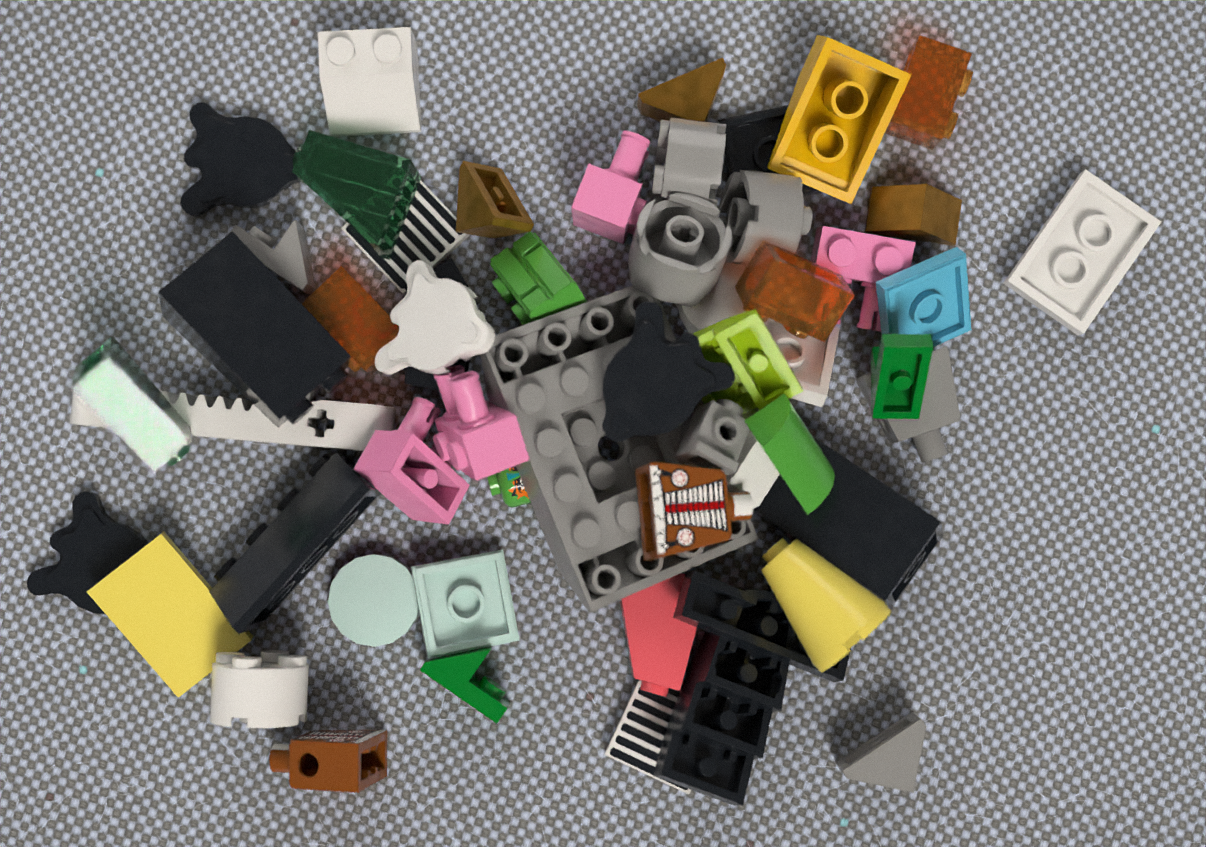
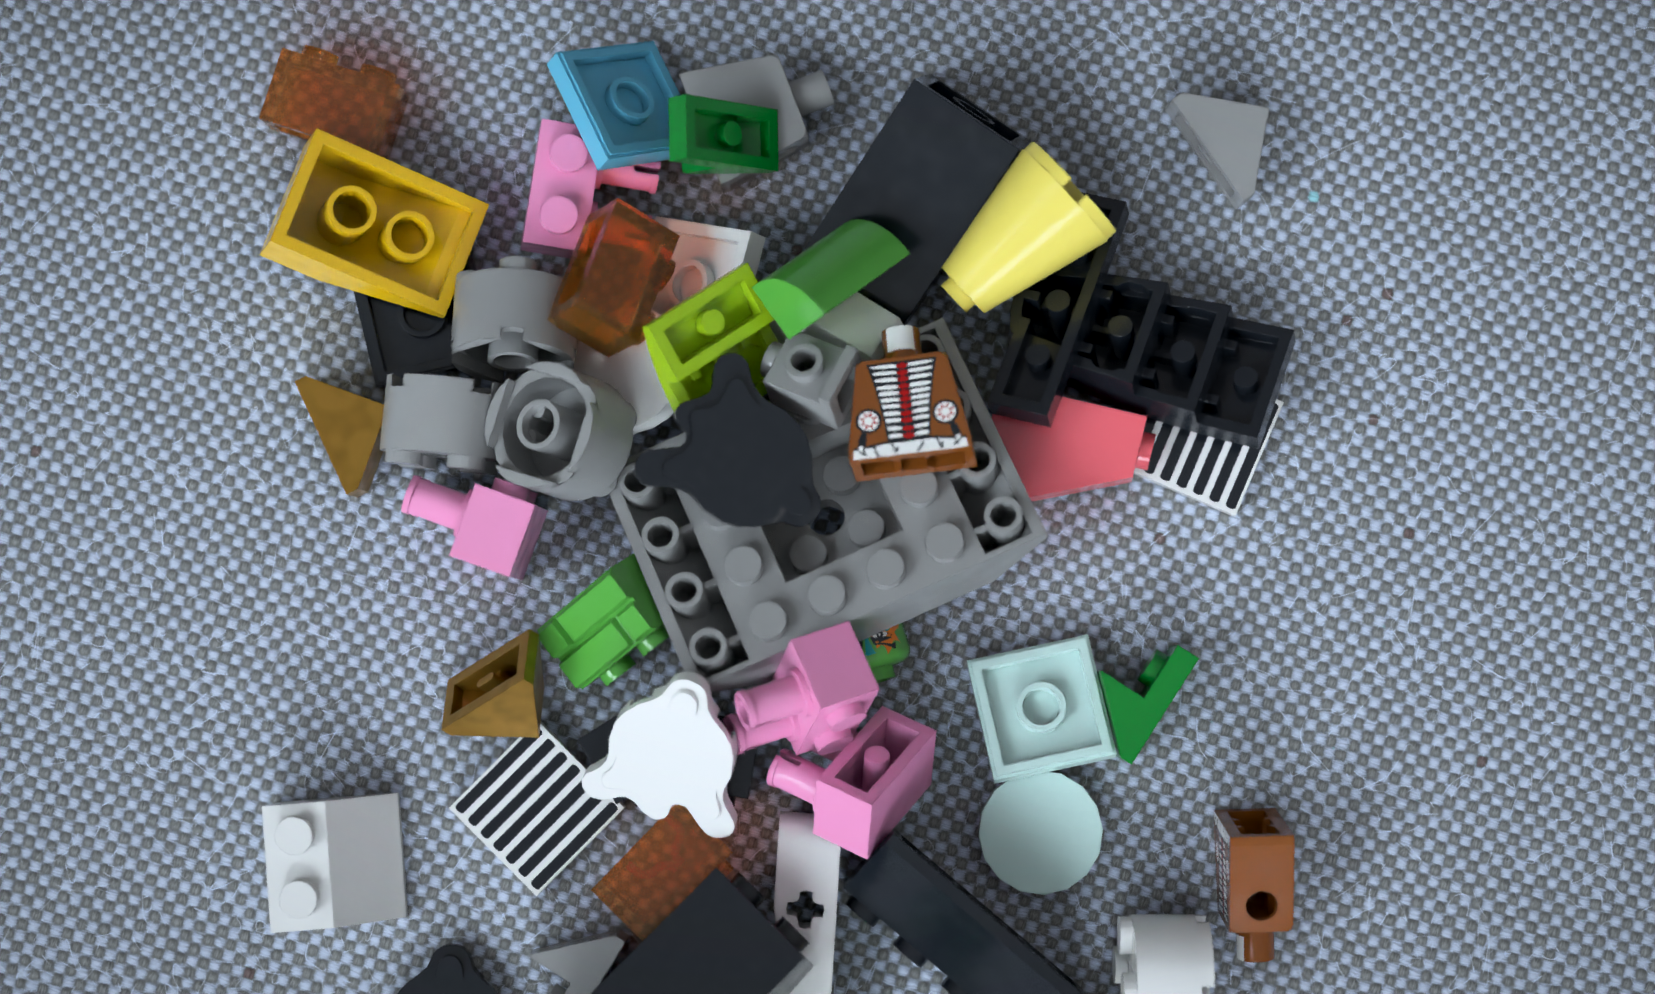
camera: 90 degrees left, 0 degrees up
clear green slope [292,130,421,260] -> none
pearl gold slope [864,184,962,246] -> none

